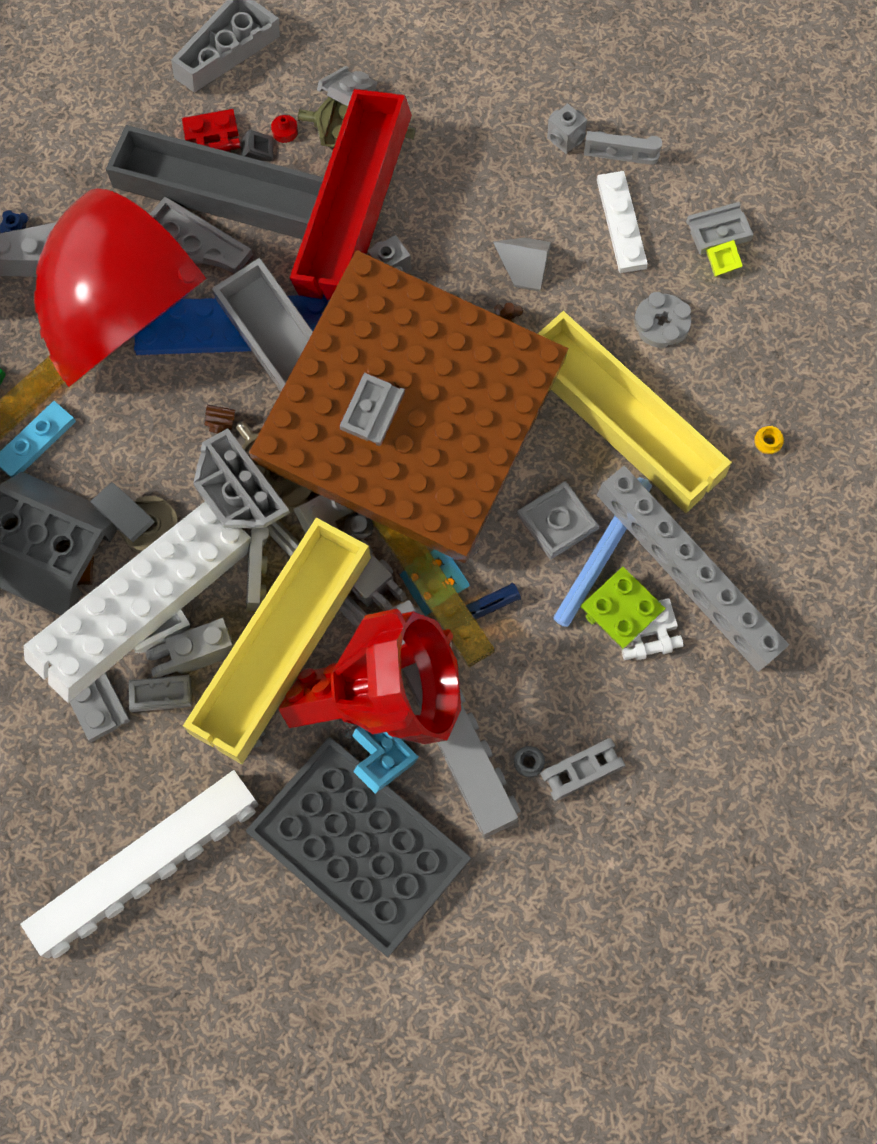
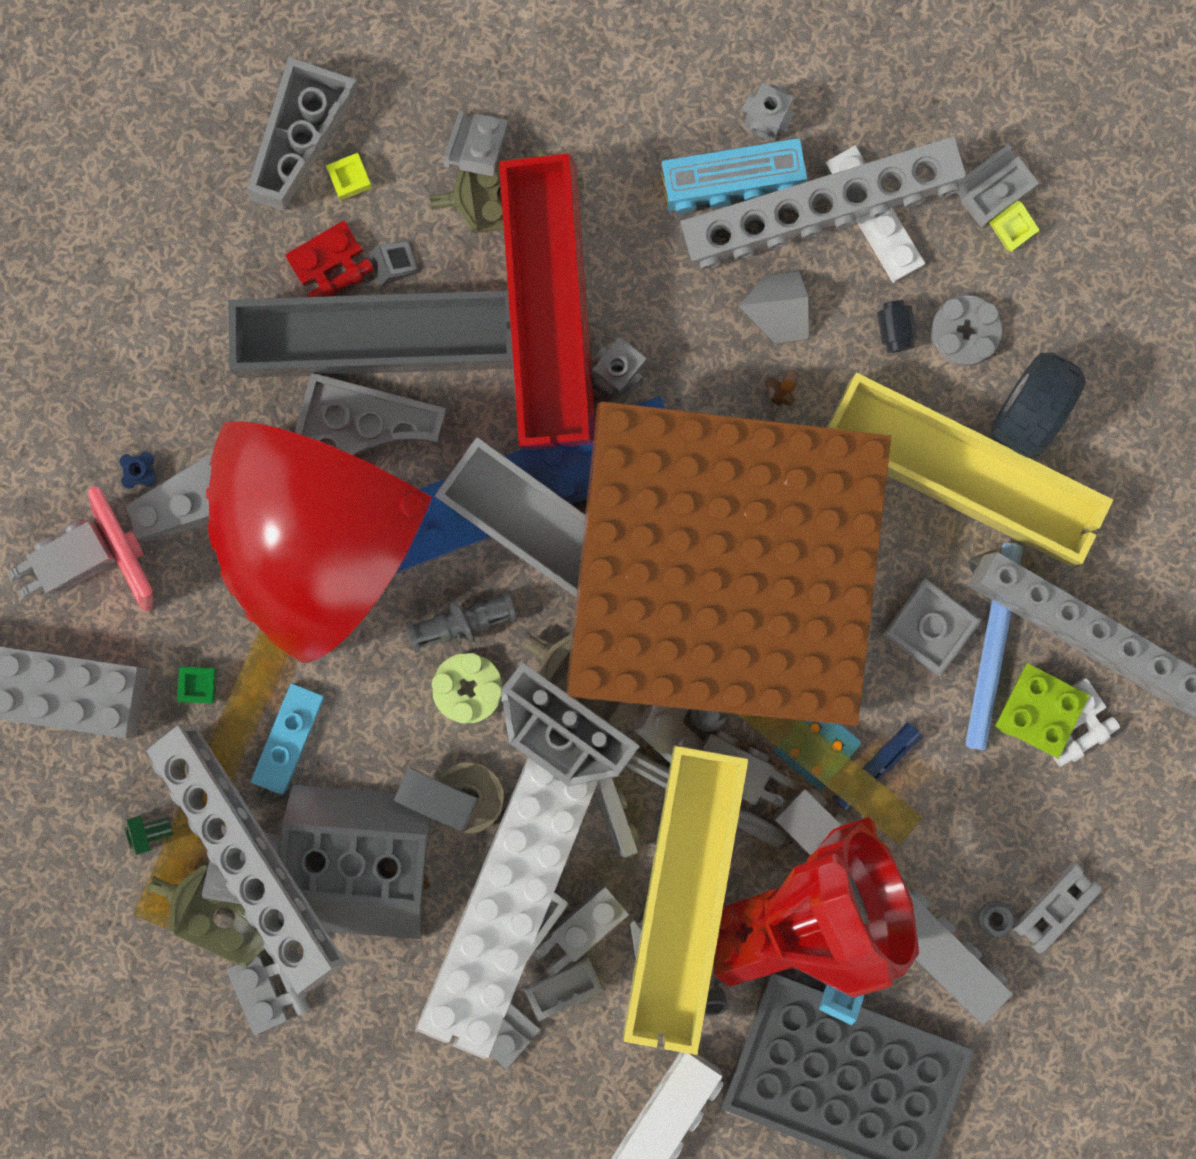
camera: 20 degrees left, 15 degrees up
reddish brown plate [204,405,236,434] -> none
red tile [271,115,298,143] -> none
light grey plate [340,373,405,446] -> none
light grey plate [584,131,662,165] -> none
yellow plate [754,426,784,454] -> none
none -> neon yellow plate [326,153,372,201]
none -> dark grey piece [406,591,517,653]
none -> yellowish green plate [432,653,503,723]
none -> medium azure brick [661,138,807,214]
none -> light grey brick [680,136,966,270]
none -> dark grey hinge [704,985,728,1016]
none -> black brick [877,300,917,353]
none -> black wheel [991,352,1086,458]

